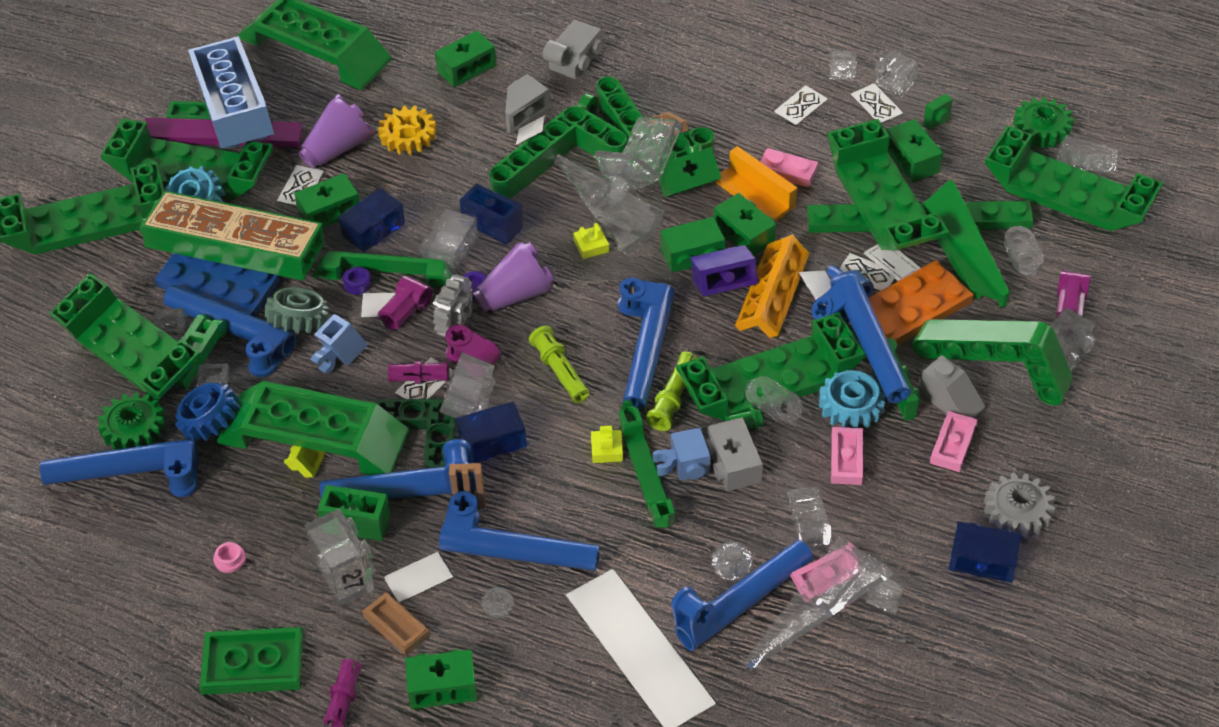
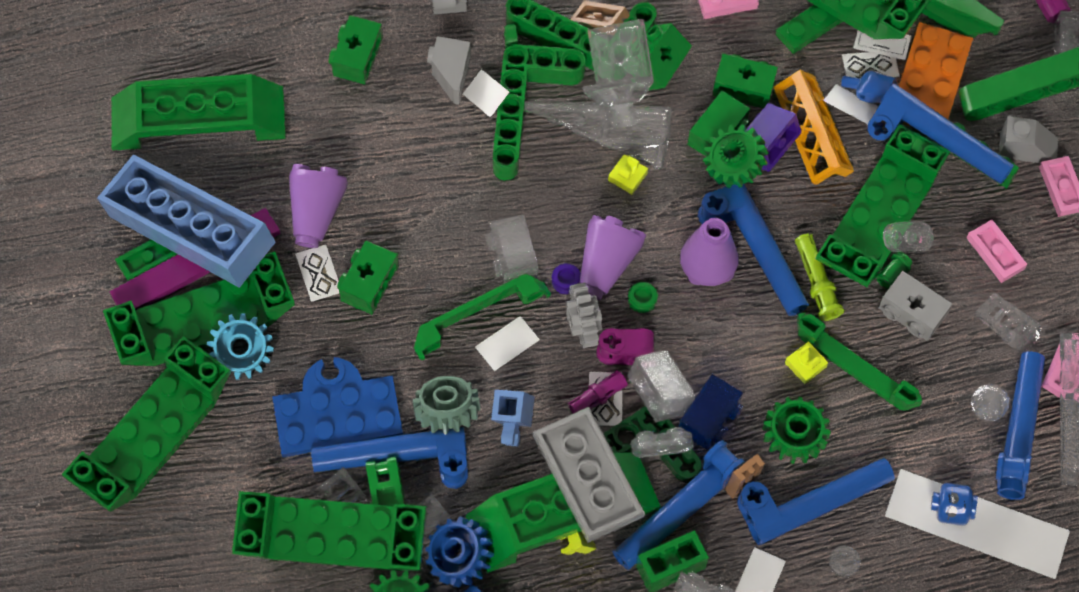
camera: 40 degrees left, 15 degrees up
brick [140,191,324,281] -> none
clear blue brick [338,188,405,253] -> none
dark purple tile [343,267,372,295] -> none
yellow gear [378,105,437,155] -> none
magenta piece [378,275,433,331] -> none
clear blue brick [459,183,523,245] -> none
lime pin [529,325,590,404] -> none
medium blue brick [653,428,710,481] -> none
light orange panel [715,146,797,222] -> none
medium azure gear [819,370,885,428] -> none
none -> light grey tile [533,407,645,543]
none -> green tile [628,282,658,313]
none -> clear plate [631,427,694,457]
none -> medium lavender cone [680,218,738,286]
none -> green gear [703,124,769,188]
none -> green gear [762,397,831,464]
none -> blue head [931,483,978,526]

